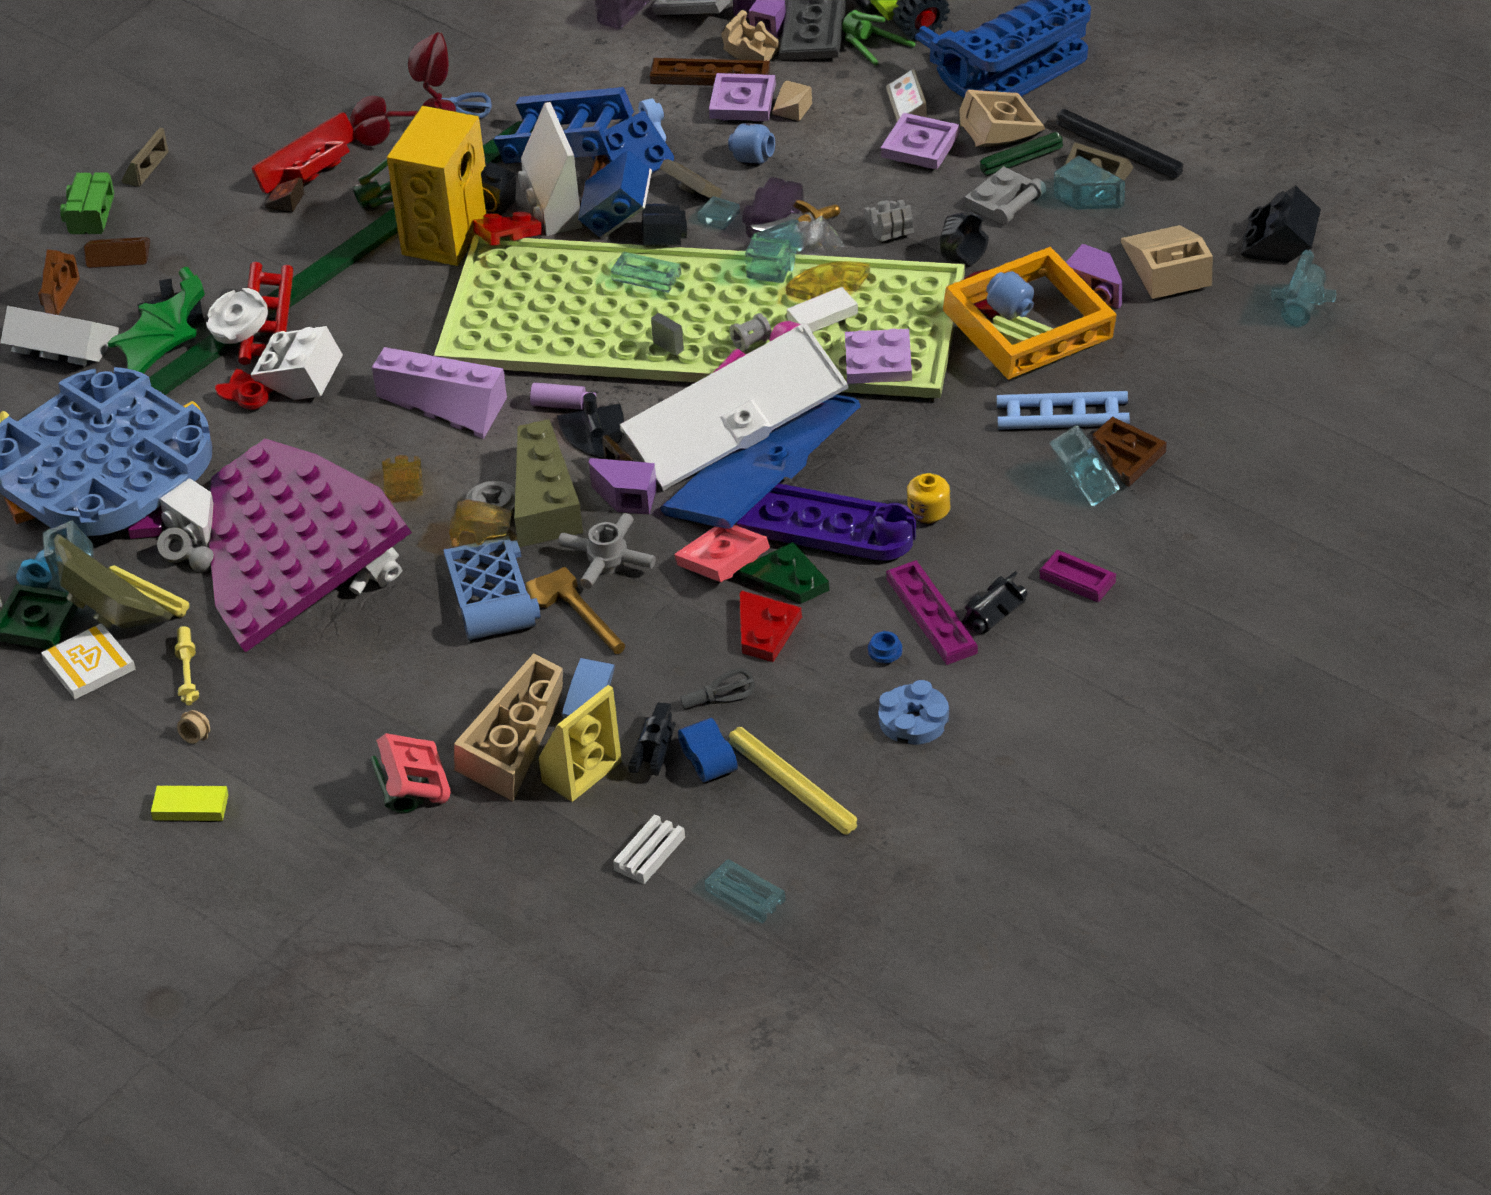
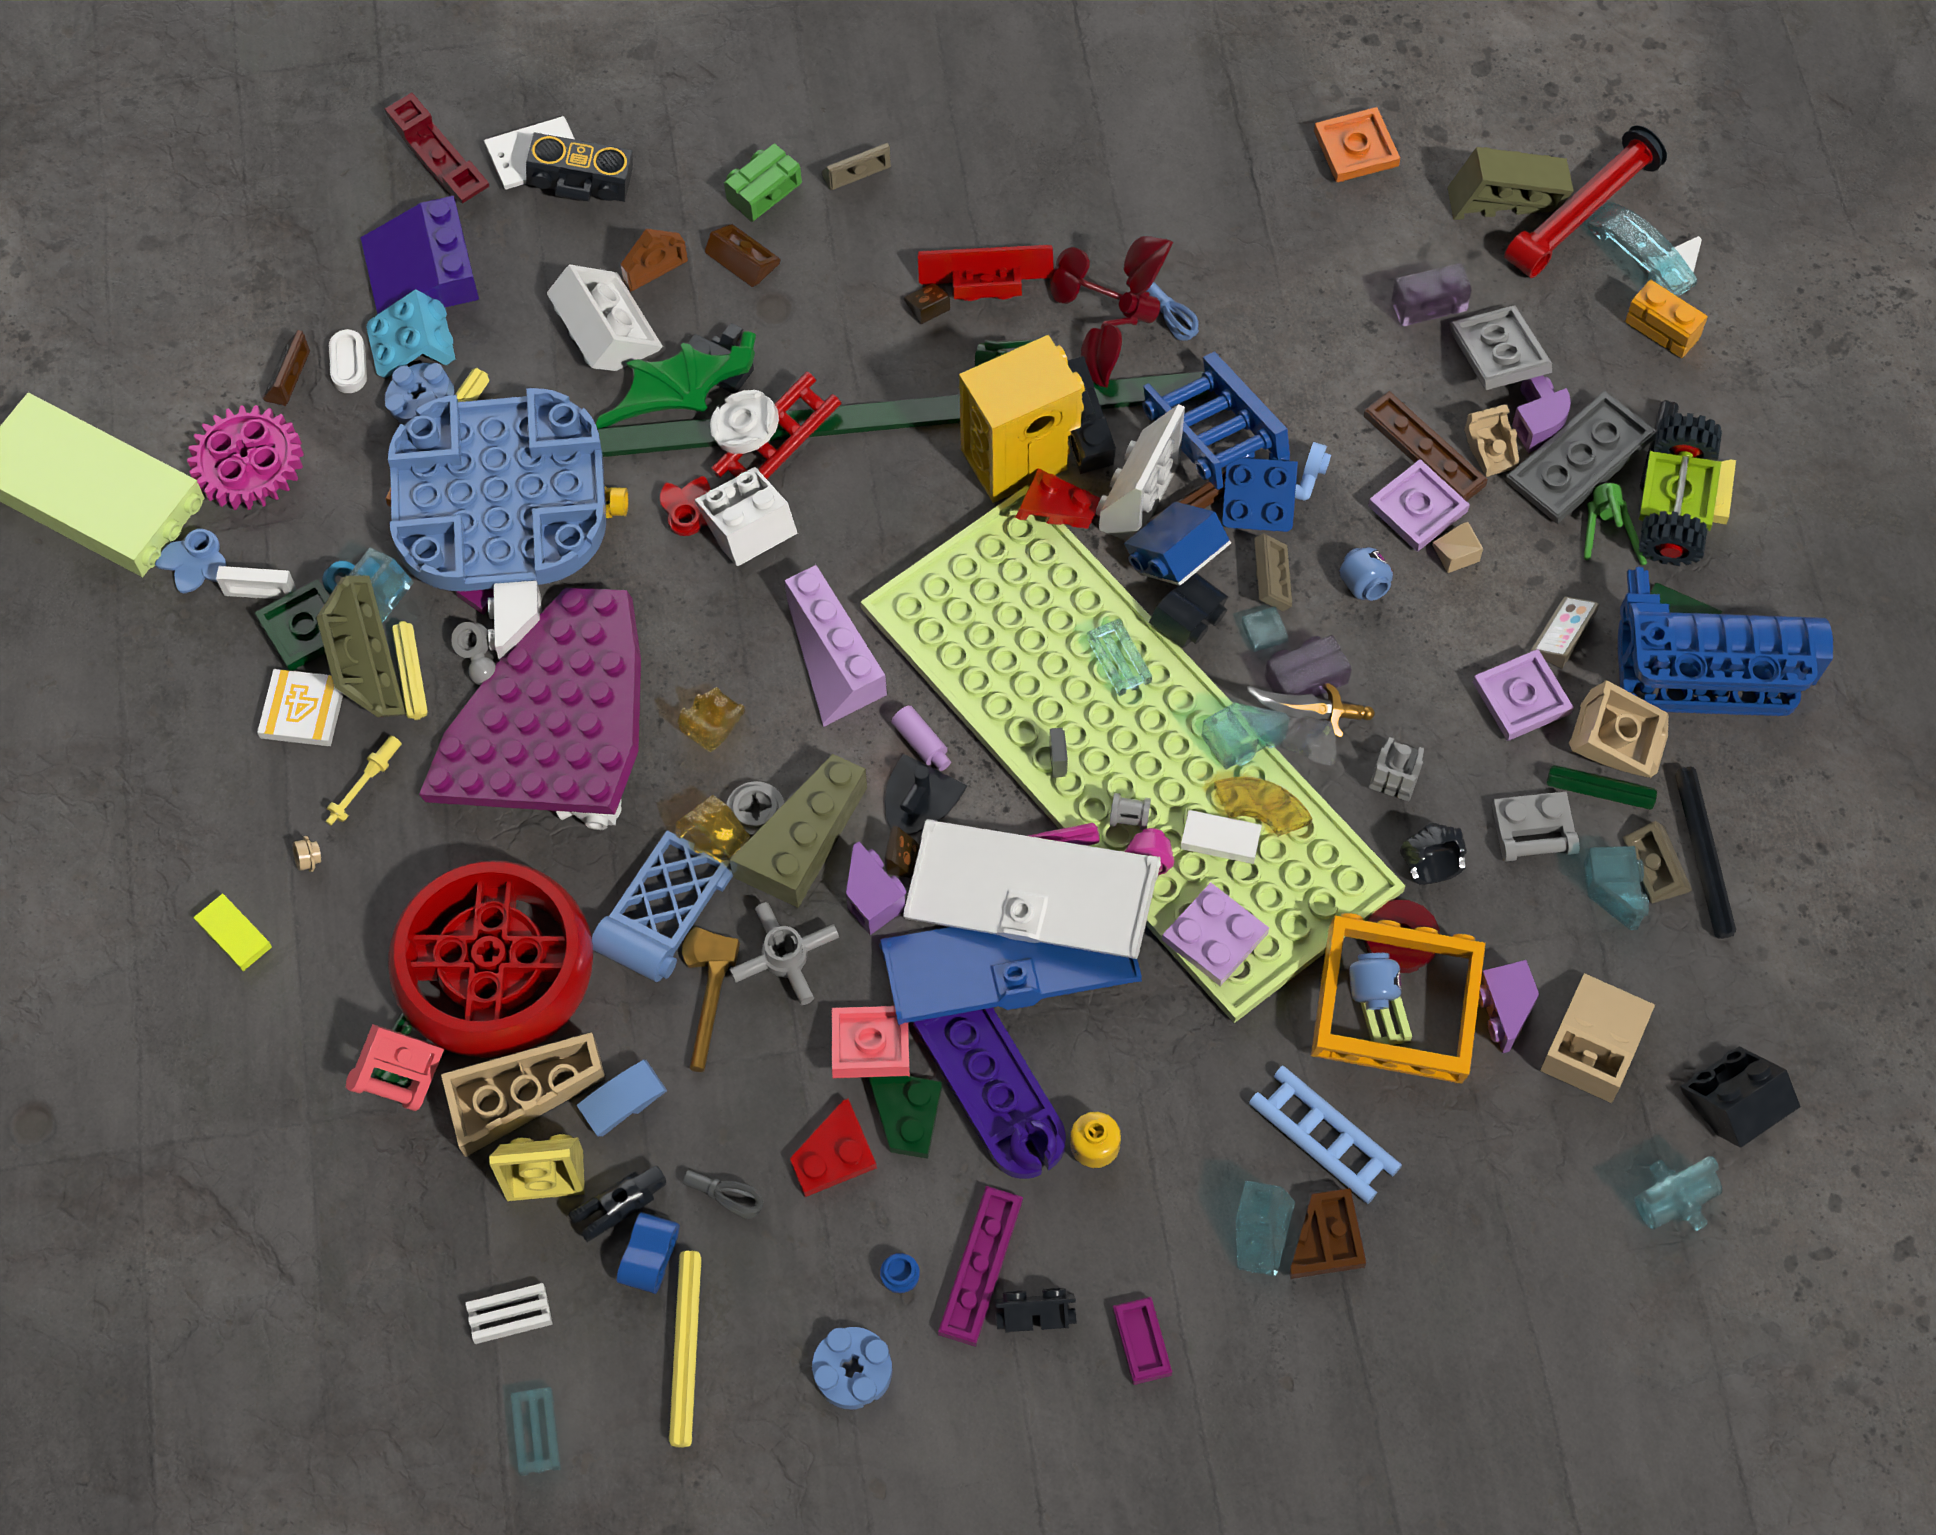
camera: 40 degrees right, 20 degrees up
none -> red wheel [388,861,593,1058]

